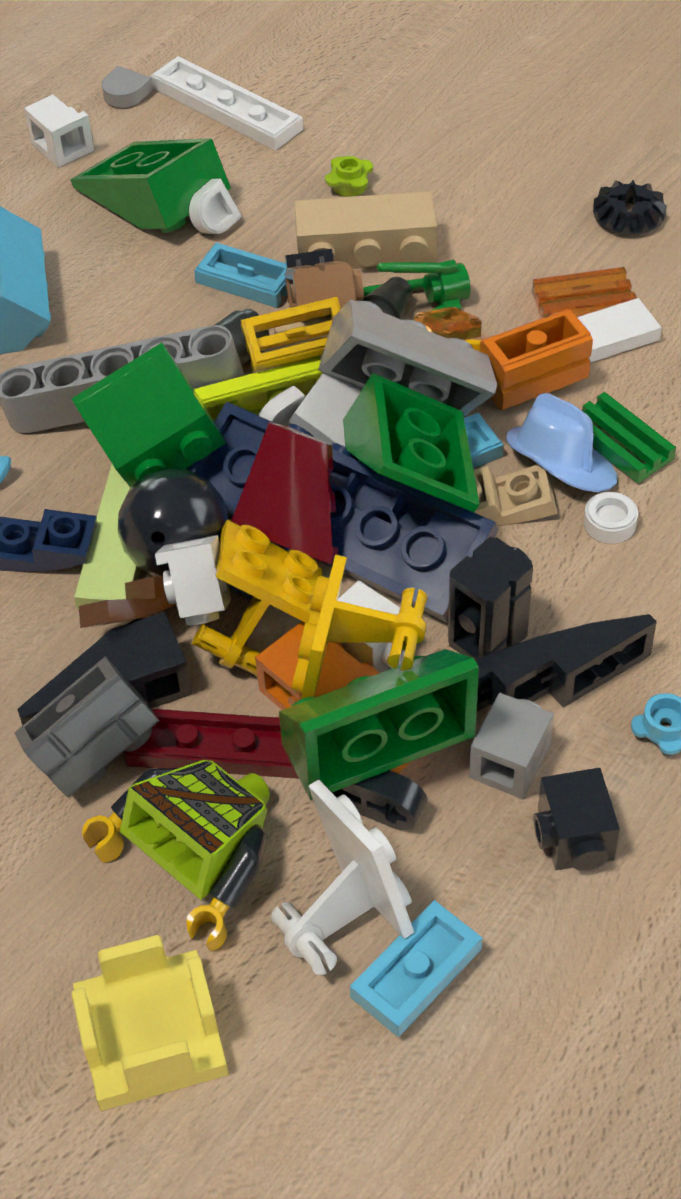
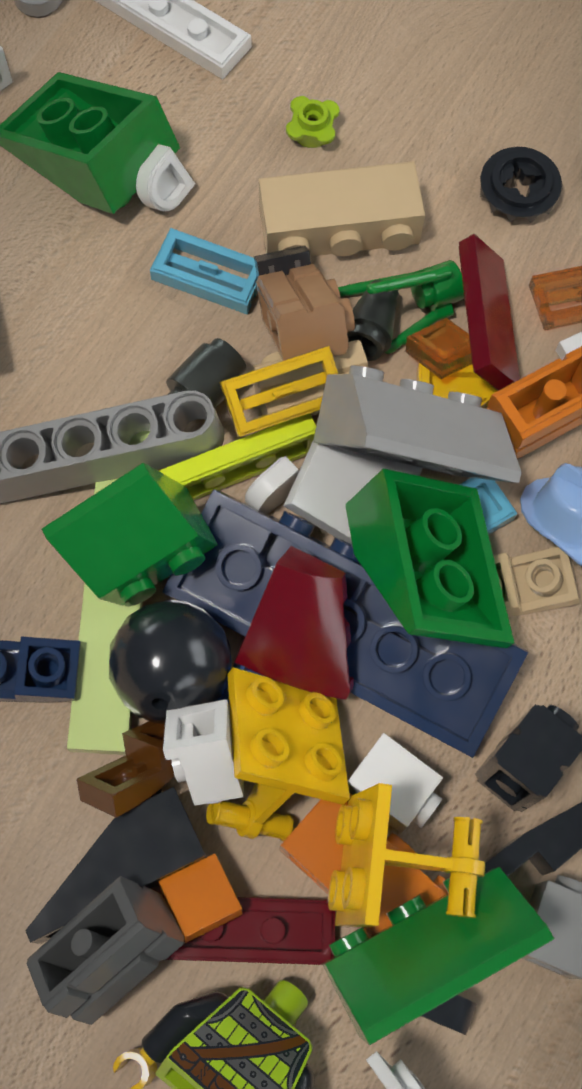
camera: 10 degrees left, 20 degrees up
none -> orange tile [159,853,243,943]
none -> dark red tile [459,234,520,391]
none -> black gear [480,147,562,223]

